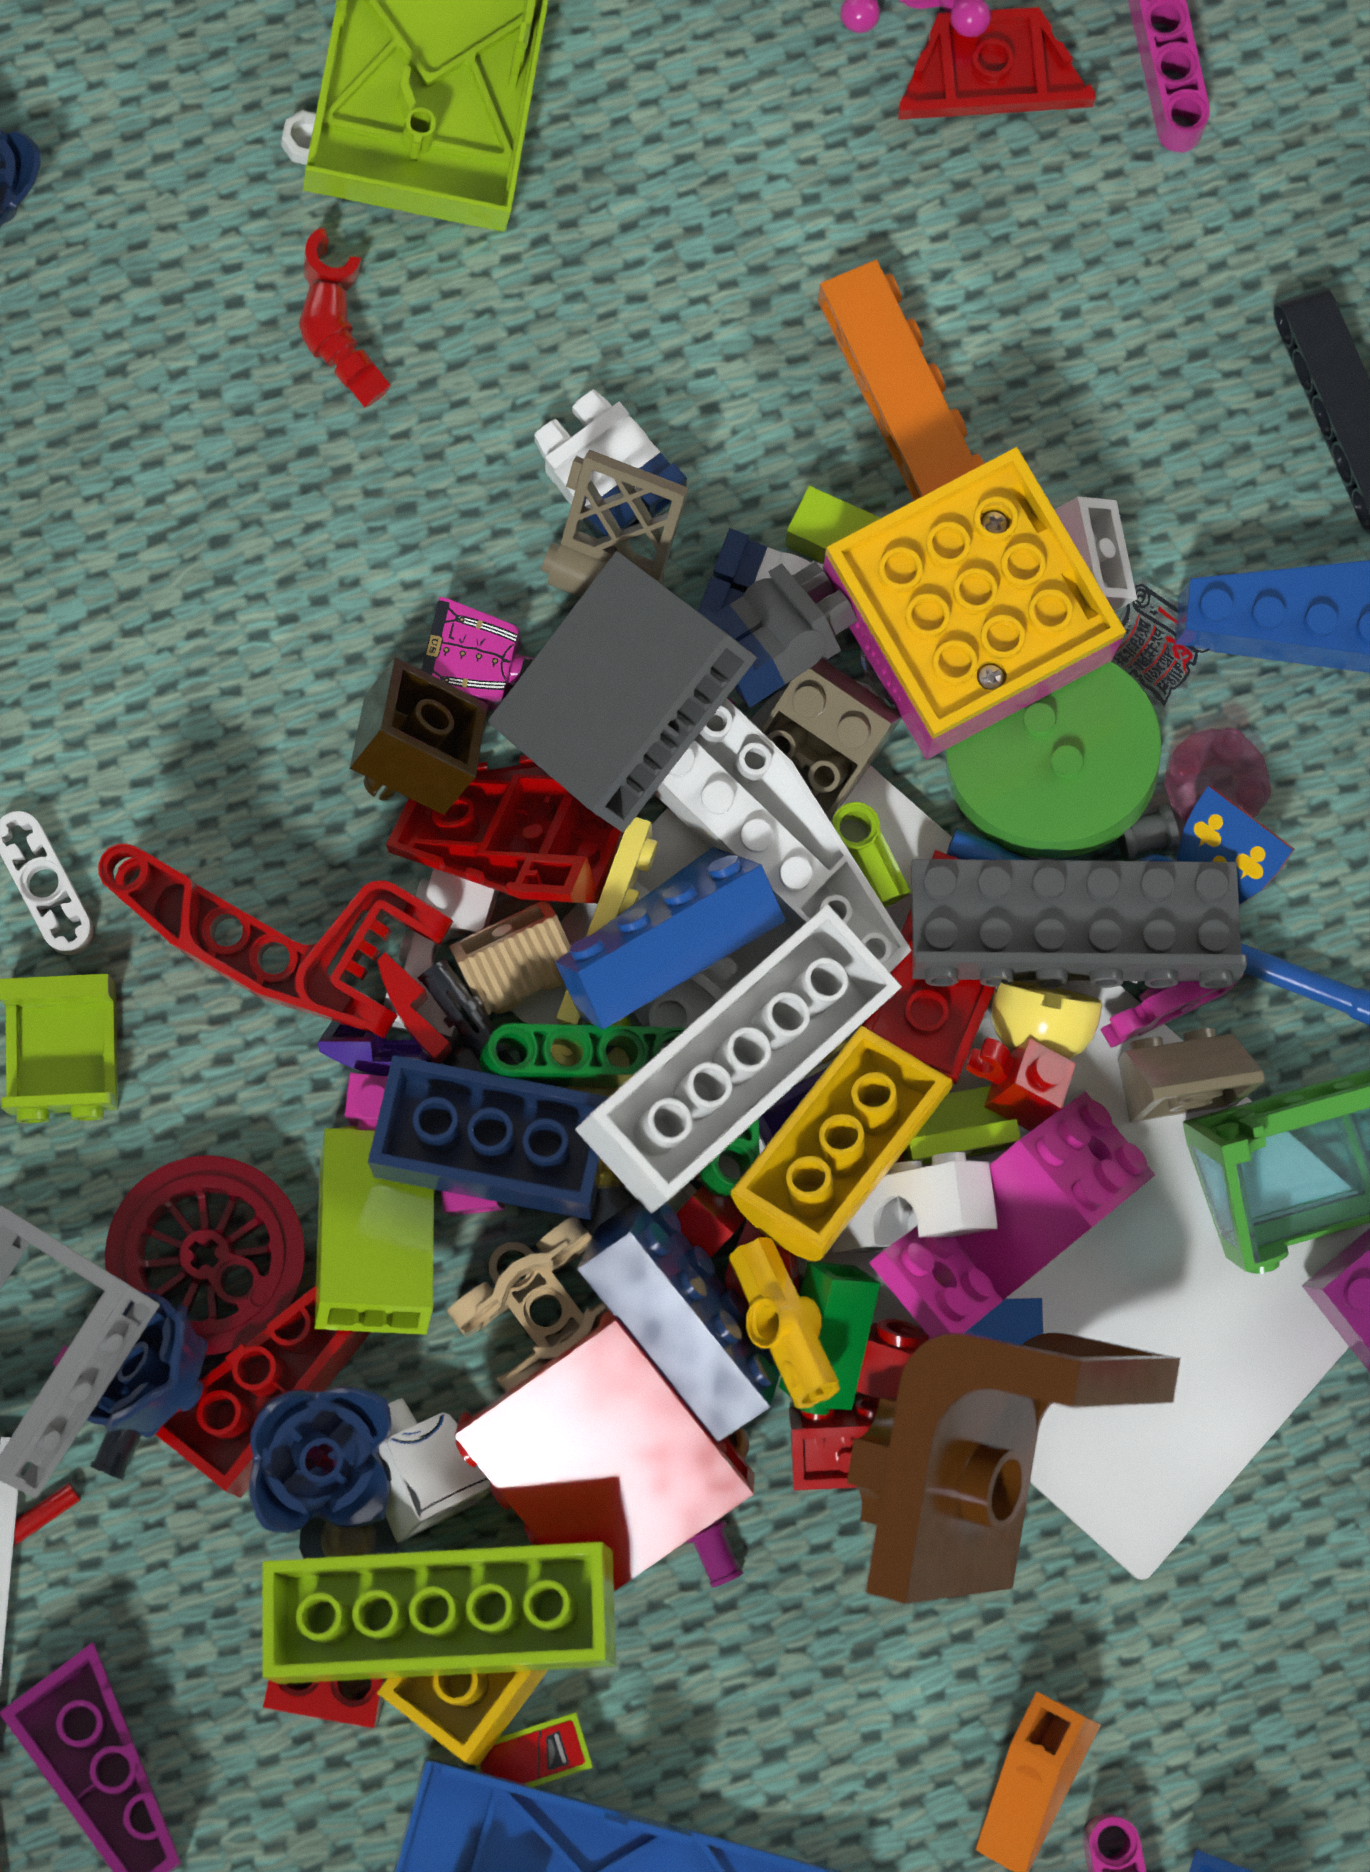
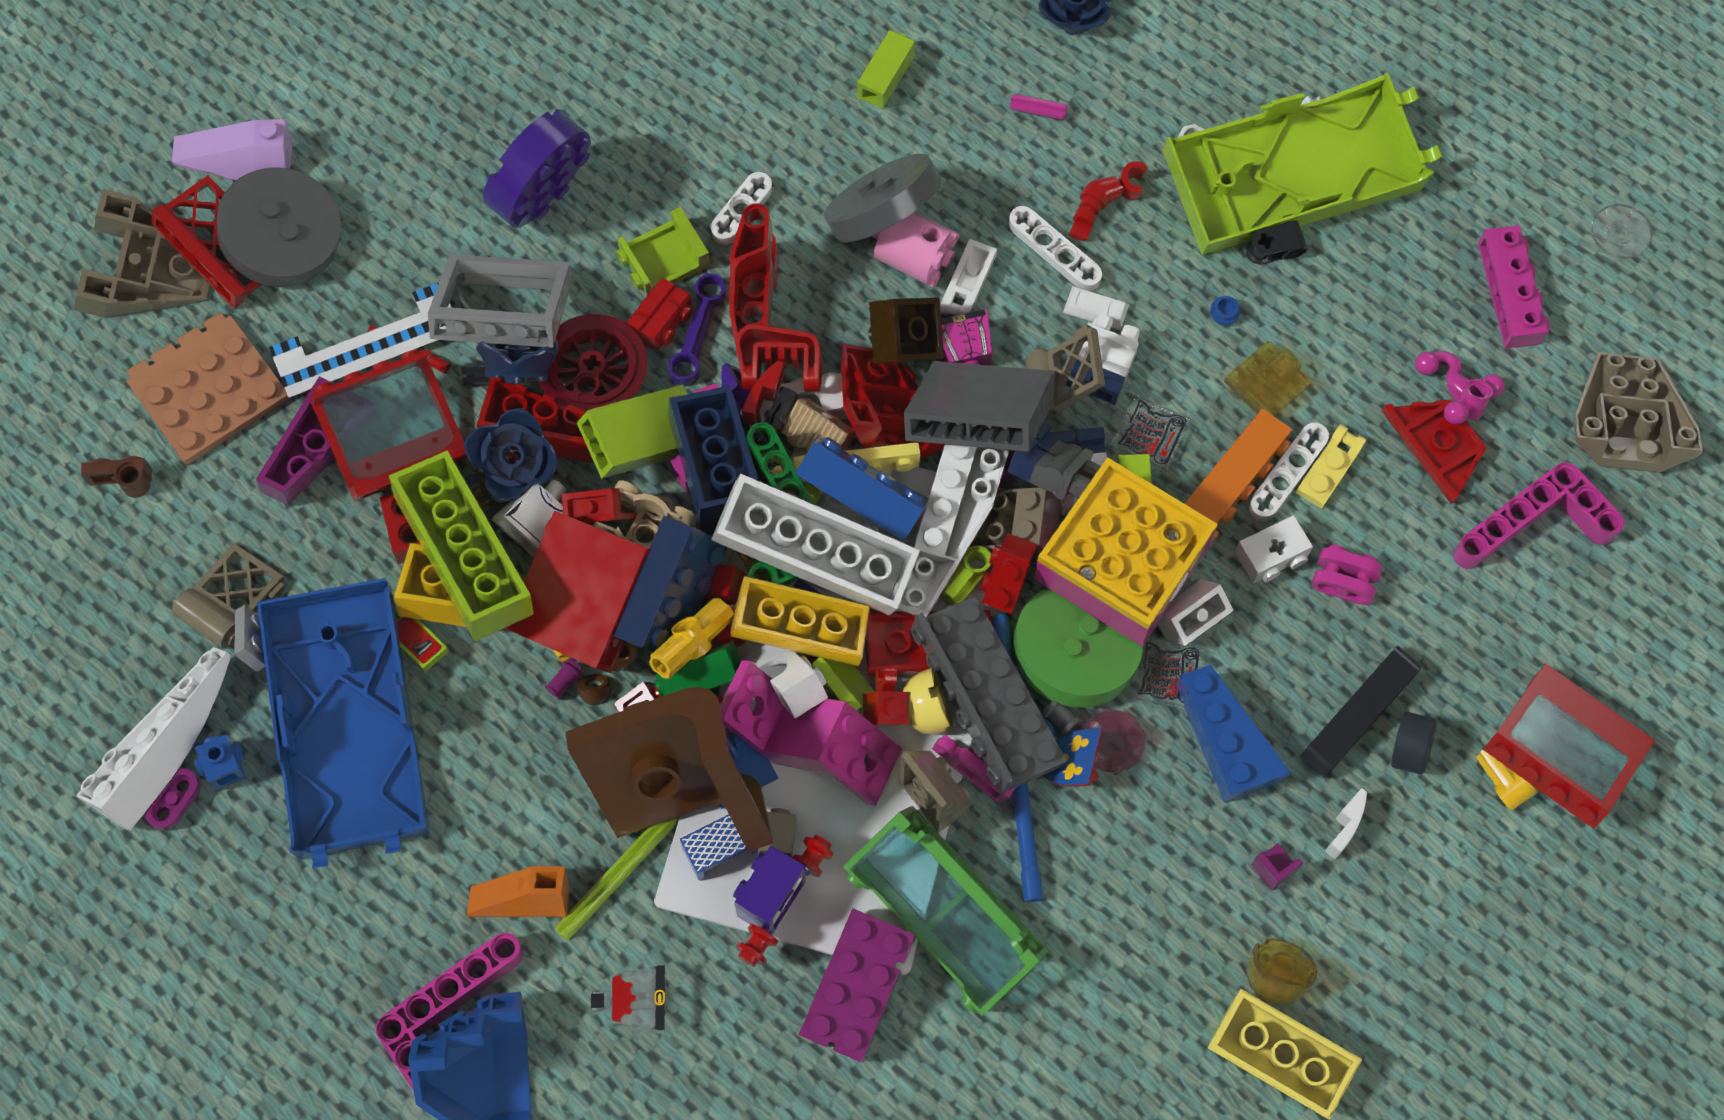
camera: 65 degrees right, 10 degrees down
none -> clear light blue panel [310,349,468,502]
none -> lime axle [555,817,678,940]
none -> red panel [561,488,636,524]
none -> reddish brown piece [578,674,611,706]
none -> torso [591,965,667,1035]
none -> red brick [626,278,693,352]
none -> dark purple piece [669,273,726,387]
none -> blue panel [680,814,758,880]
none -> dark purple brick [733,835,834,967]
none -> dark tan brick [758,808,796,858]
none -> dark grey brick [824,154,941,242]
none -> bright pink cylinder [872,212,959,288]
none -> white plate [940,239,997,316]
none -> red brick [980,533,1038,614]
none -> white beam [1009,206,1102,291]
none -> dark pink axle [1010,94,1067,120]
none -> white tile [1063,286,1130,331]
none -> clear tile [1110,395,1191,474]
none -> blue plate [1210,296,1241,326]
none -> clear yellow plate [1224,340,1312,417]
none -> white brick [1235,515,1313,584]
none -> black piece [1246,221,1308,265]
none -> white beam [1249,423,1329,522]
none -> light yellow plate [1296,424,1367,509]
none -> dark pink brick [1311,545,1383,605]

